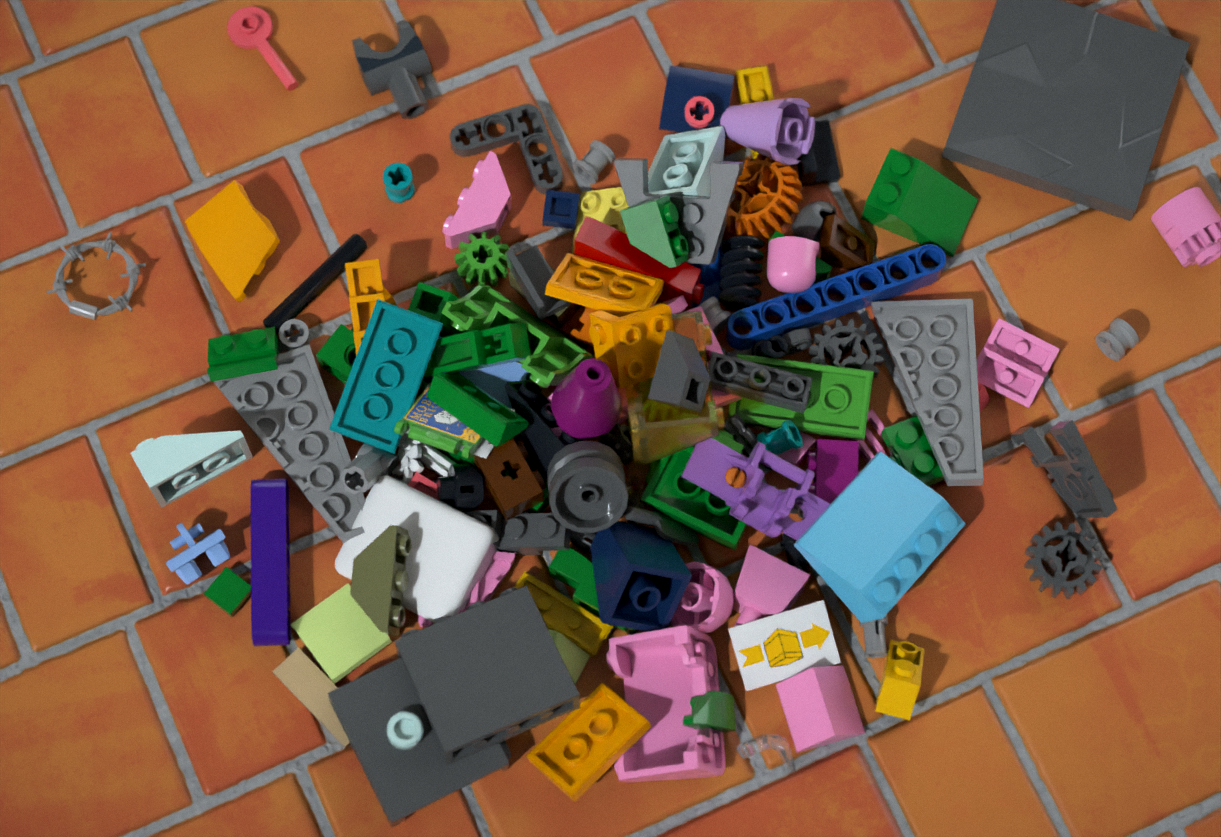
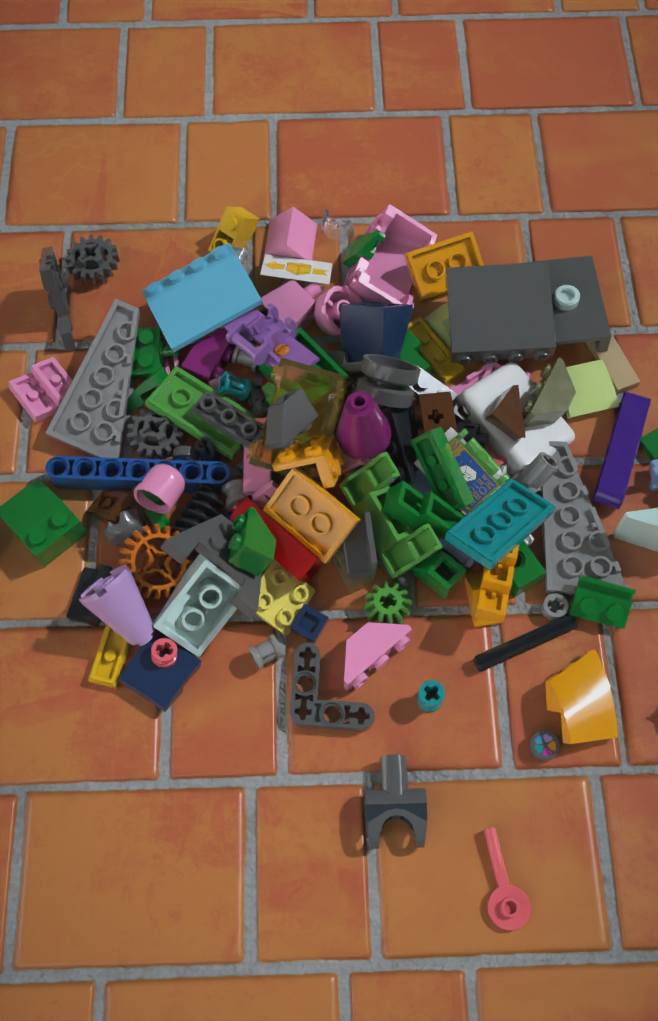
camera: 155 degrees left, 5 degrees down
none -> green slope [127,366,168,412]
none -> reddish brown slope [484,385,526,441]
none -> dark grey tile [529,730,560,762]

